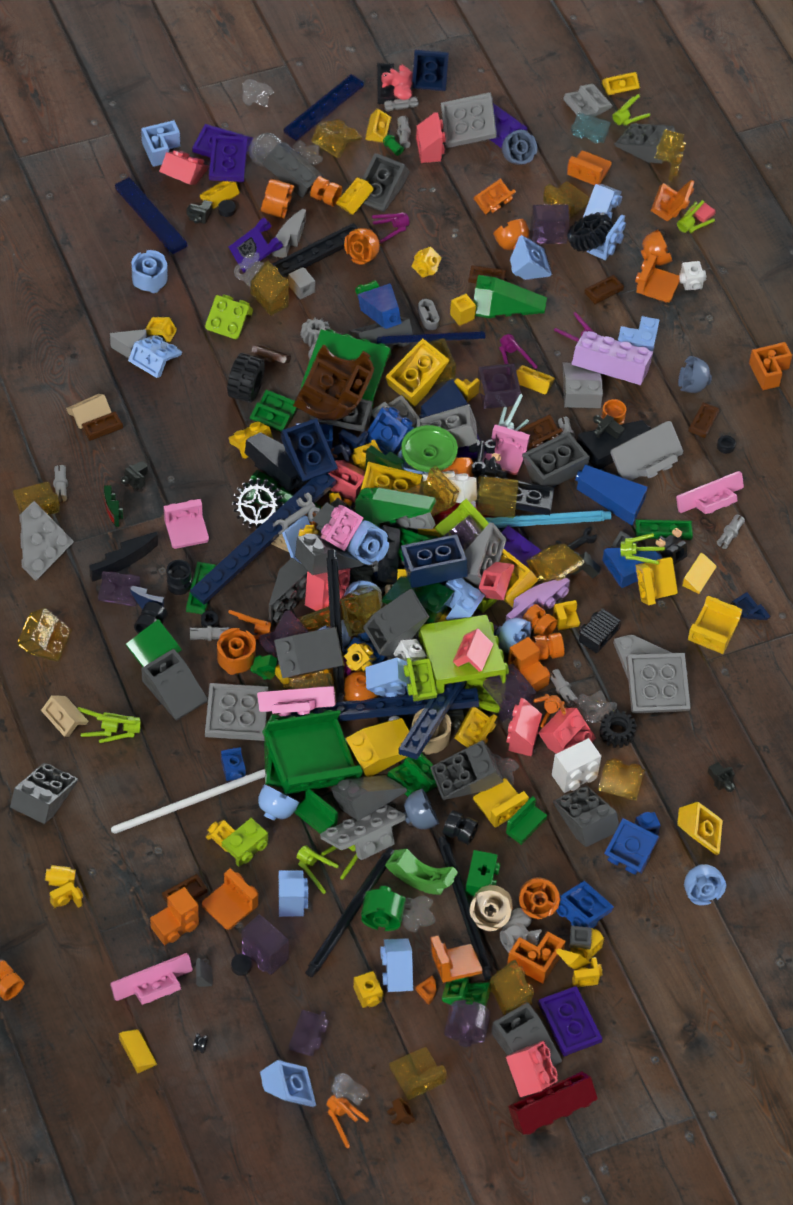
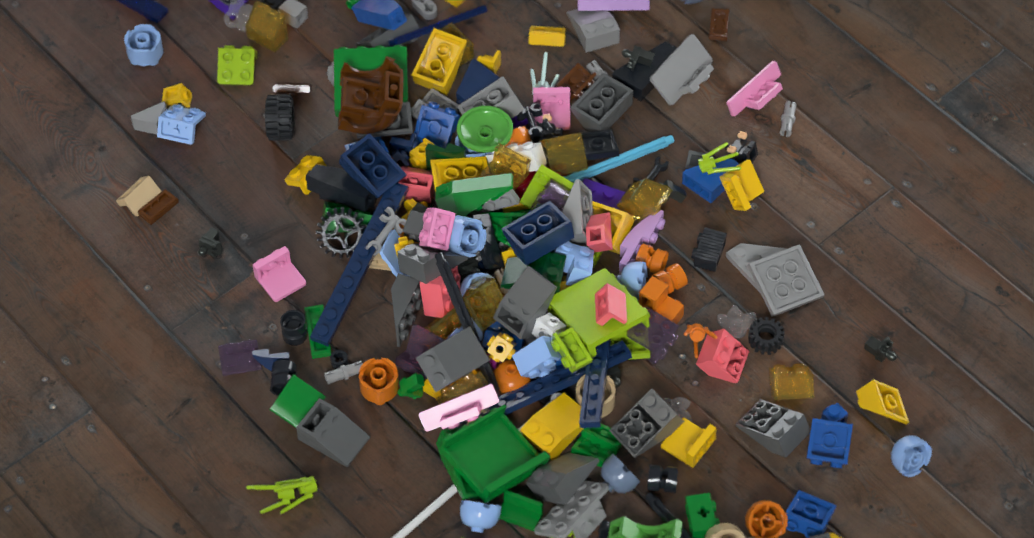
camera: 15 degrees left, 0 degrees up
clear yellow bracket [13,482,60,515] -> none
clear yellow slope [17,608,72,661] -> none
light grey plate [19,501,74,581] -> none
tan panel [41,696,89,737] -> none
light grey pin [53,465,68,502] -> none
black slope [89,532,158,582] -> none
dark green slope [104,485,123,527] -> none
light grey plate [205,683,268,741] -> none
blue brick [221,747,246,781] -> none
orange plant [228,610,271,640] -> none
green slope [250,390,298,432] -> none
light grey gear [301,317,331,347] -> none
yellow bracket [454,707,497,748] -> none
clear purple brick [478,363,521,409] -> none
magenta plant [499,334,537,374] -> none
coral slope [506,698,542,757] -> none
green panel [506,796,547,845] -> none
light grey pin [550,669,578,707] -> none
white brick [552,738,601,793] -> none
yellow panel [553,600,580,631] -> none
blue slope [575,465,648,525] -> none
orange wheel [601,399,626,425] -> none
green tile [635,520,693,540] -> none
yellow slope [682,553,717,594] -> none
yellow panel [688,596,742,654] -> none
black tile [717,435,736,454] -> none
dark blue slope [731,592,771,620] -> none

